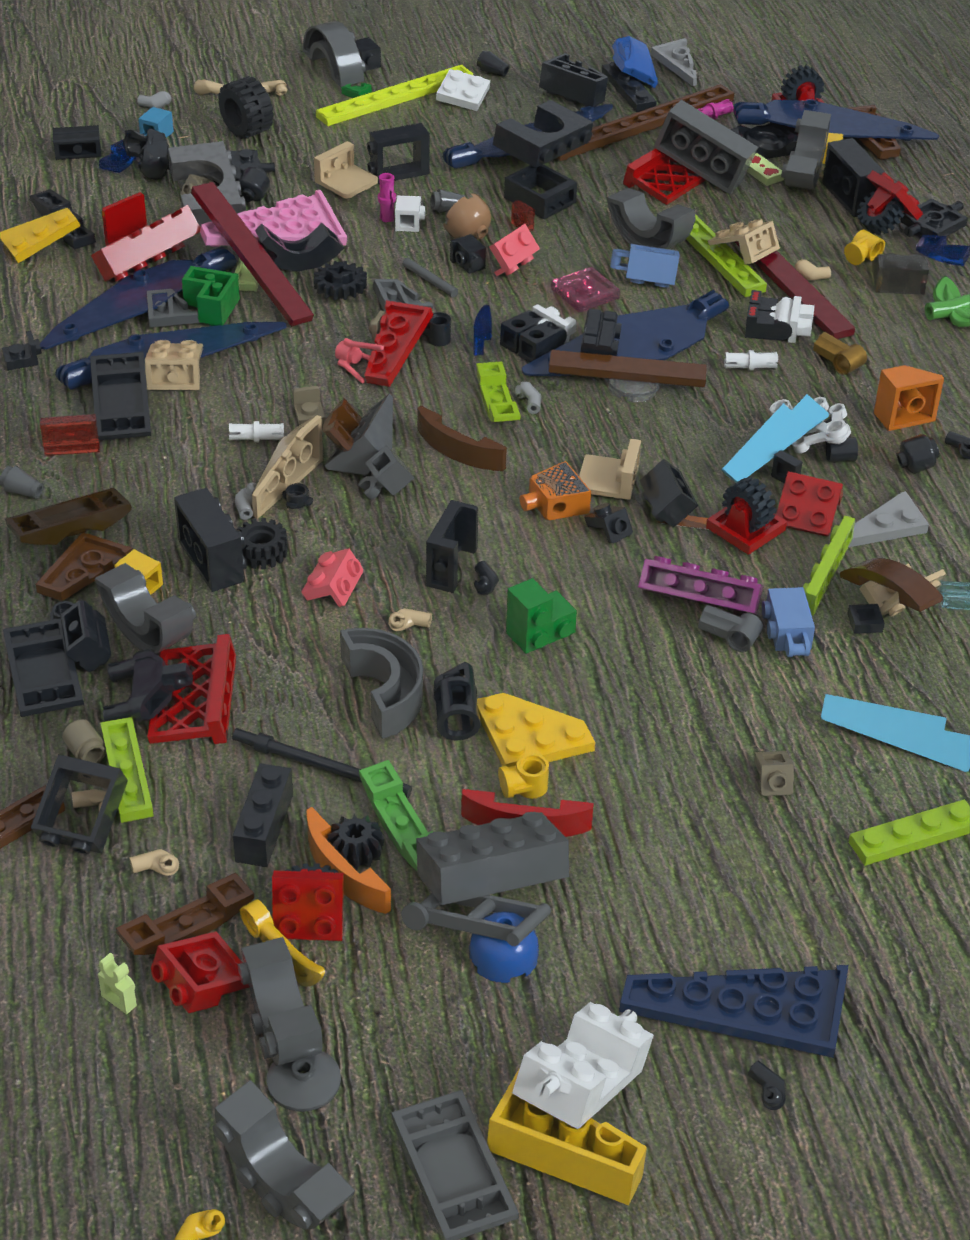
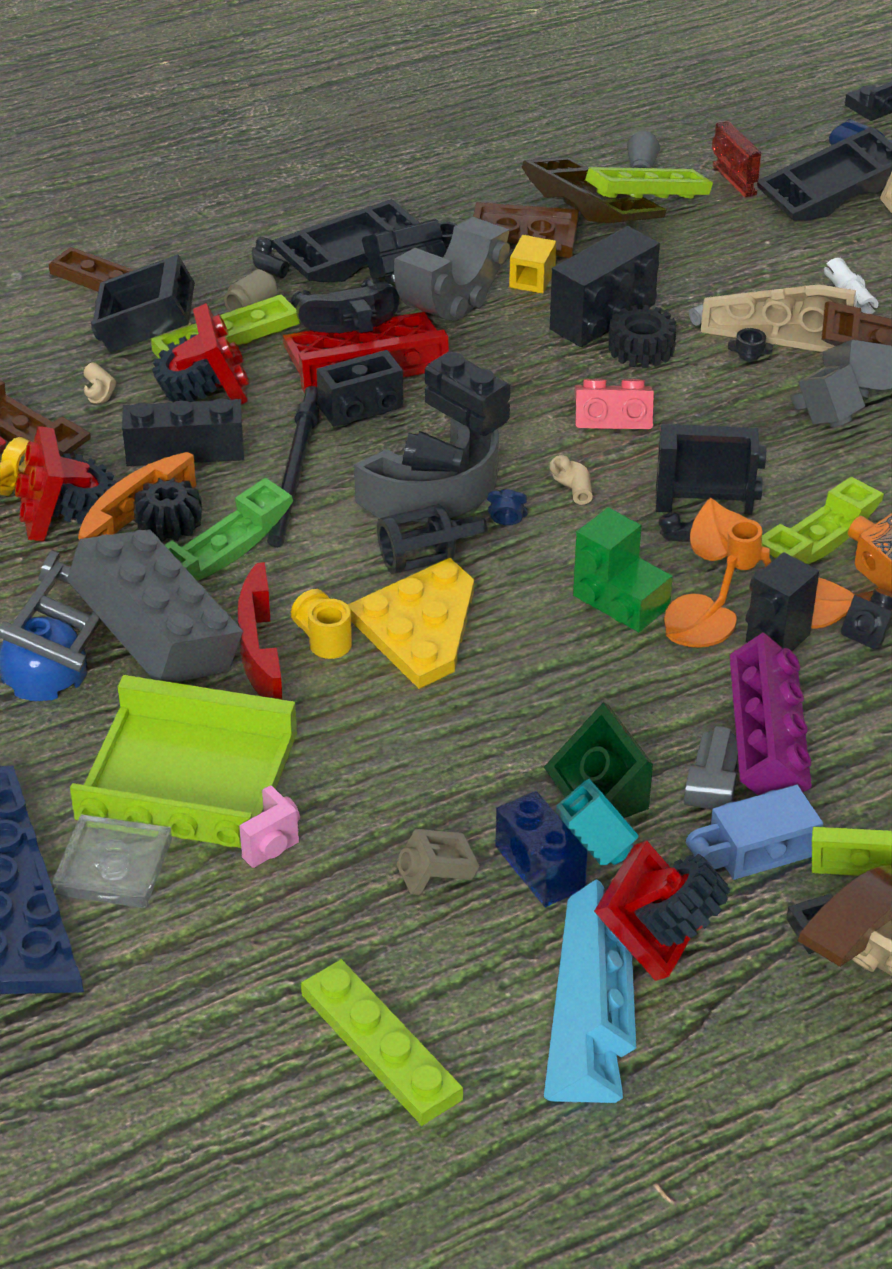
camera: 75 degrees right, 0 degrees up
none -> clear plate [52,814,172,908]
none -> lime panel [70,675,297,848]
none -> plate [152,303,250,405]
none -> bright pink bracket [239,785,300,868]
none -> black arm [252,237,289,278]
none -> black brick [317,350,403,427]
none -> black cone [402,431,464,473]
none -> black brick [425,351,511,436]
none -> dark blue plate [487,489,528,525]
none -> clear blue brick [495,790,588,907]
none -> dark green slope [544,702,653,818]
none -> teal brick [556,779,639,865]
none -> lime plate [585,167,713,199]
none -> plate [594,840,730,981]
none -> orange plant [664,498,855,648]
none -> black brick [745,552,819,651]
none -> lime slope [762,477,884,564]

